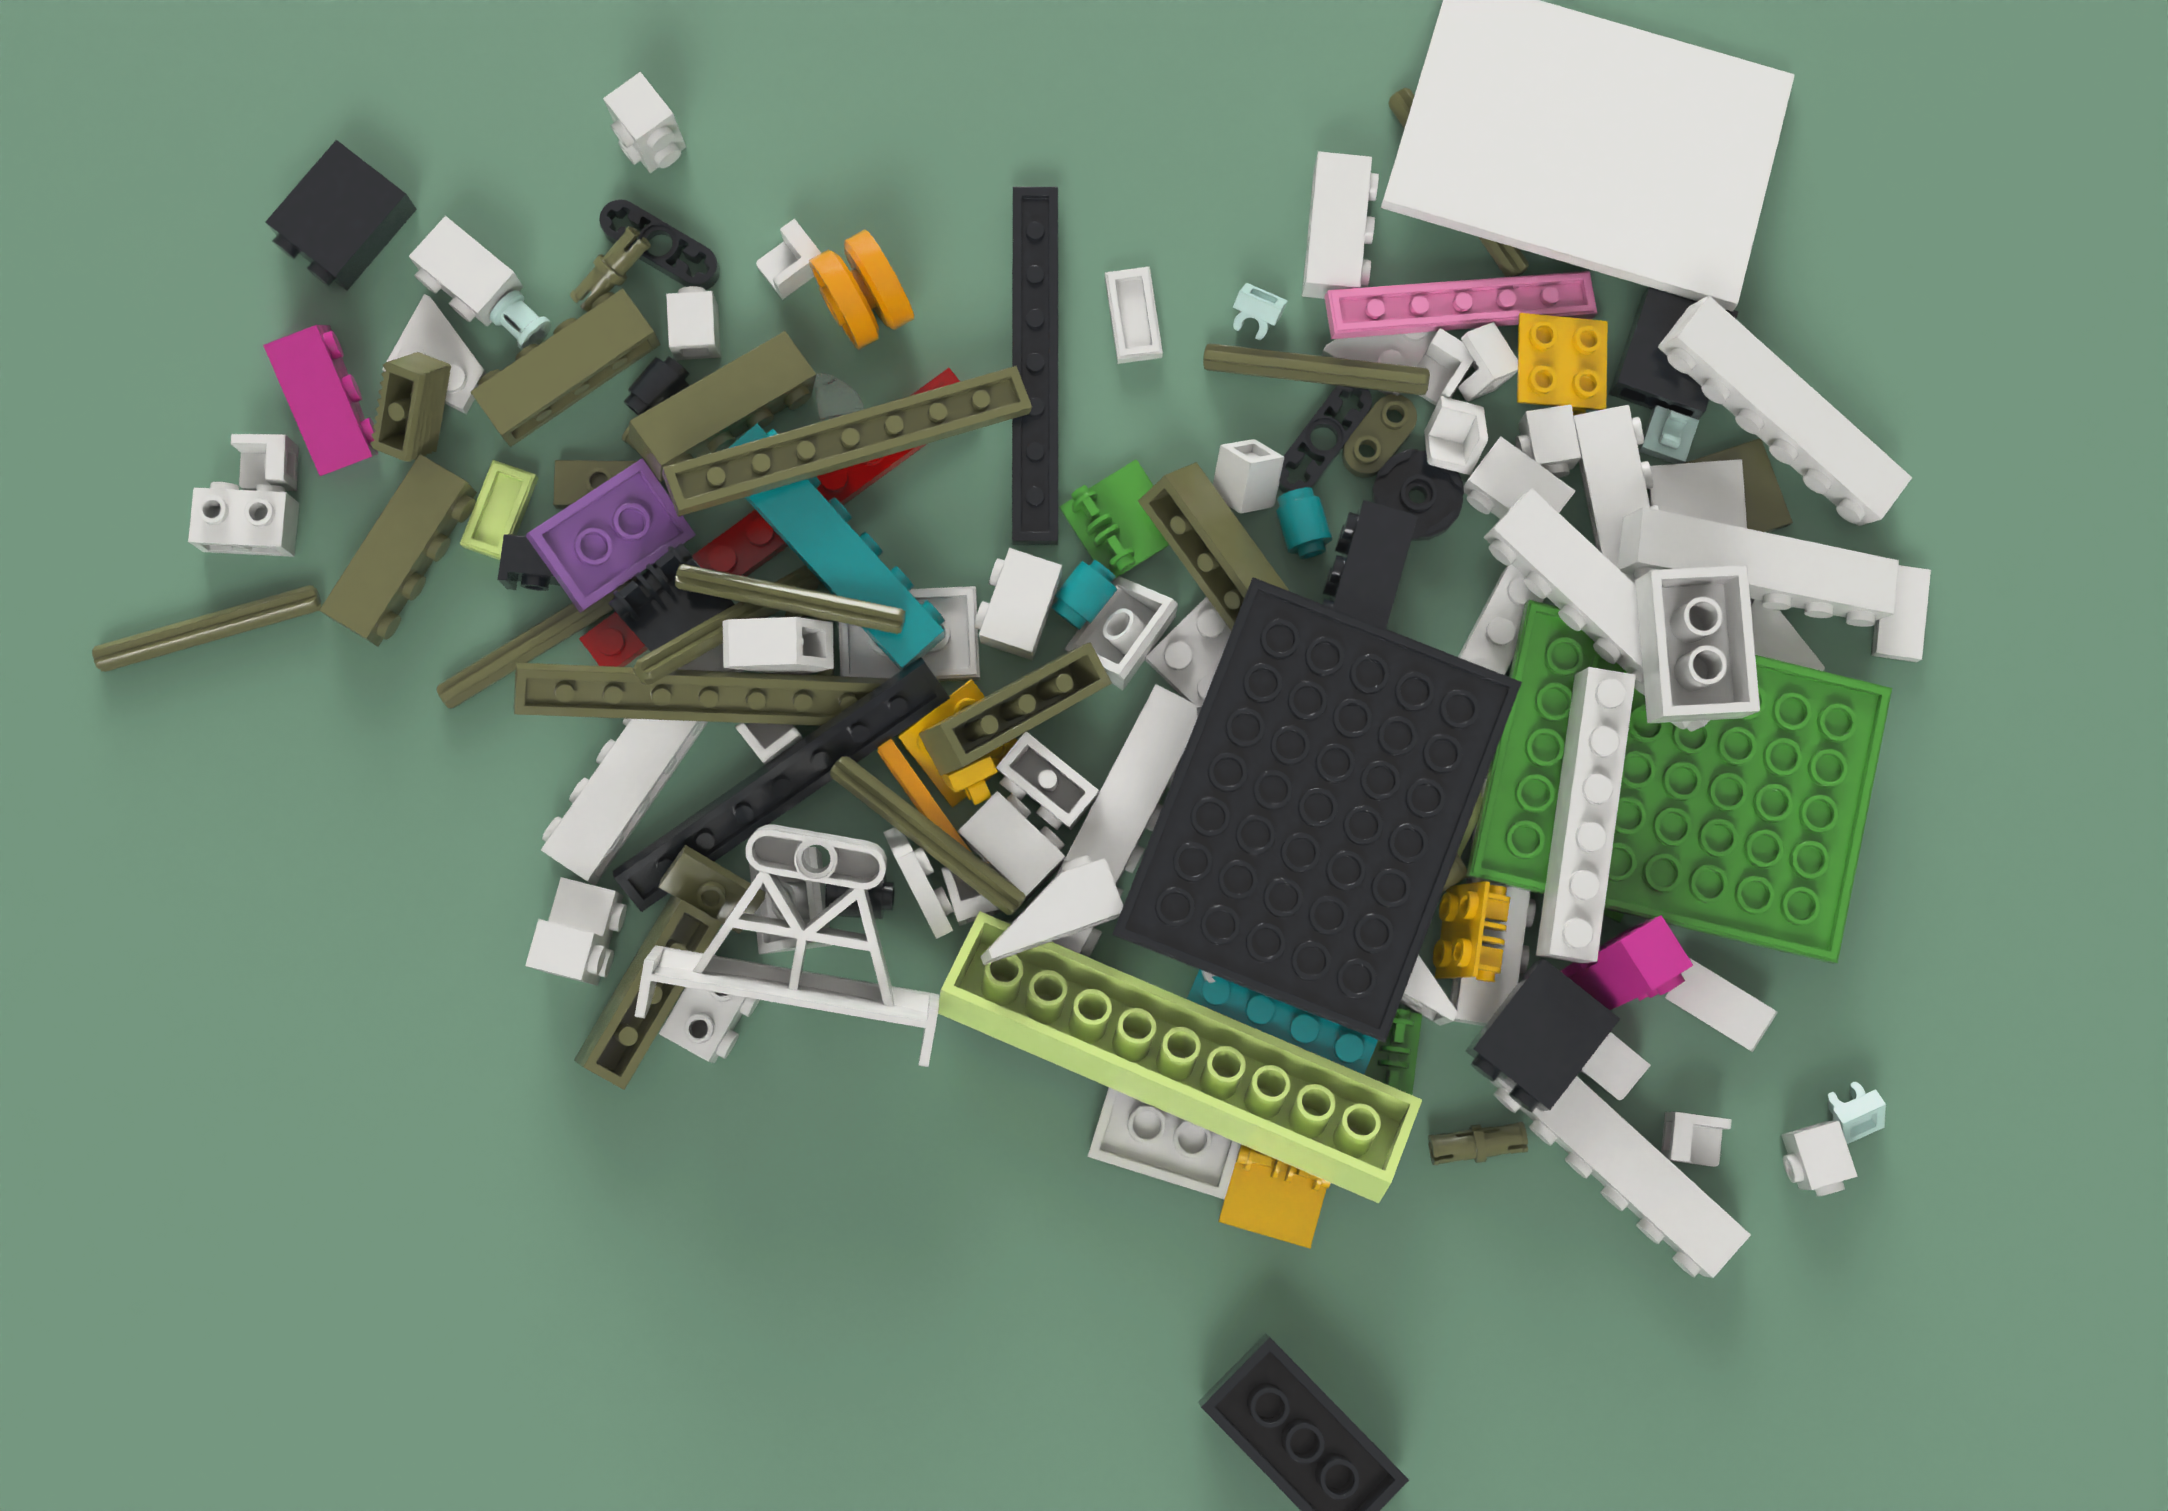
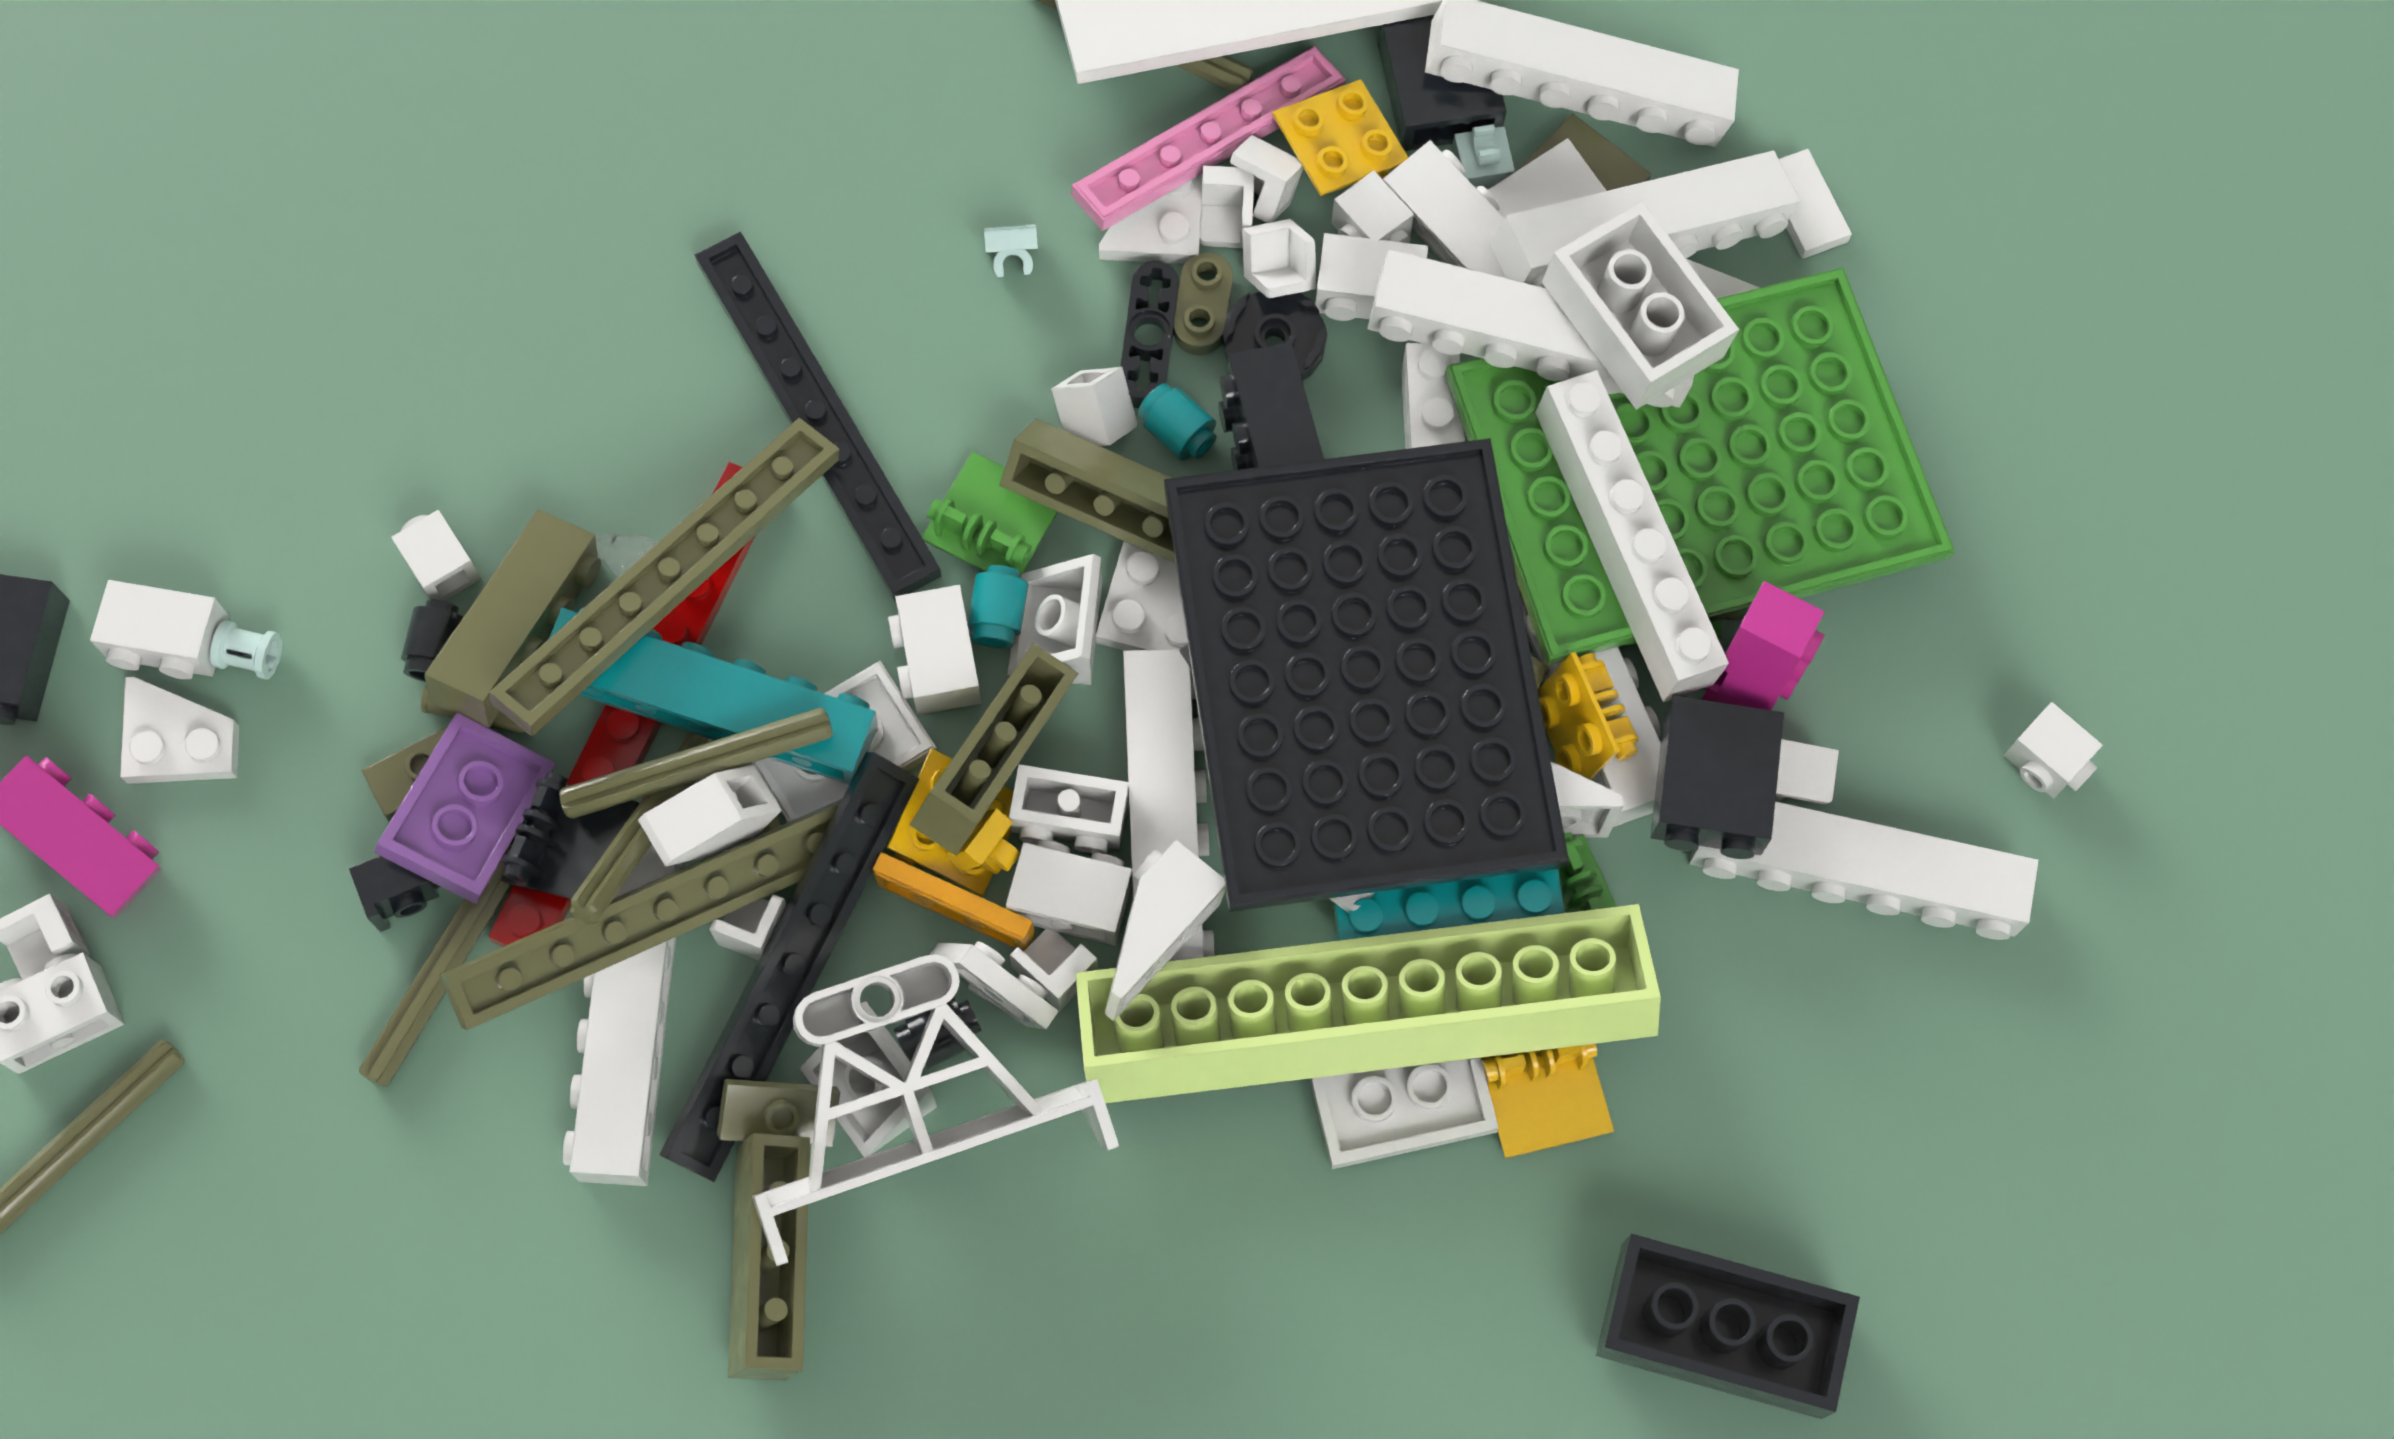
camera: 30 degrees left, 10 degrees down
olive brick [319,454,477,647] -> none
olive brick [370,352,451,462] -> none
yellowish green tile [460,460,539,560] -> none
olive brick [470,288,661,447] -> none
white brick [525,877,627,986] -> none
olive pin [570,226,651,312] -> none
black beam [599,199,720,290] -> none
white brick [603,72,686,173] -> none
white brick [659,955,760,1063] -> none
white panel [756,219,821,300] -> none
light orange wheel [809,229,914,350] -> none
olive axle [830,756,1025,915] -> none
white tile [1105,266,1163,364] -> none
olive axle [1203,343,1430,395] -> none
white brick [1302,151,1379,299] -> none
olive pin [1428,1122,1528,1165] -> none
white panel [1661,1112,1732,1167] -> none
white slope [1665,958,1778,1052] -> none
light aqua tile [1828,1082,1886,1144] -> none

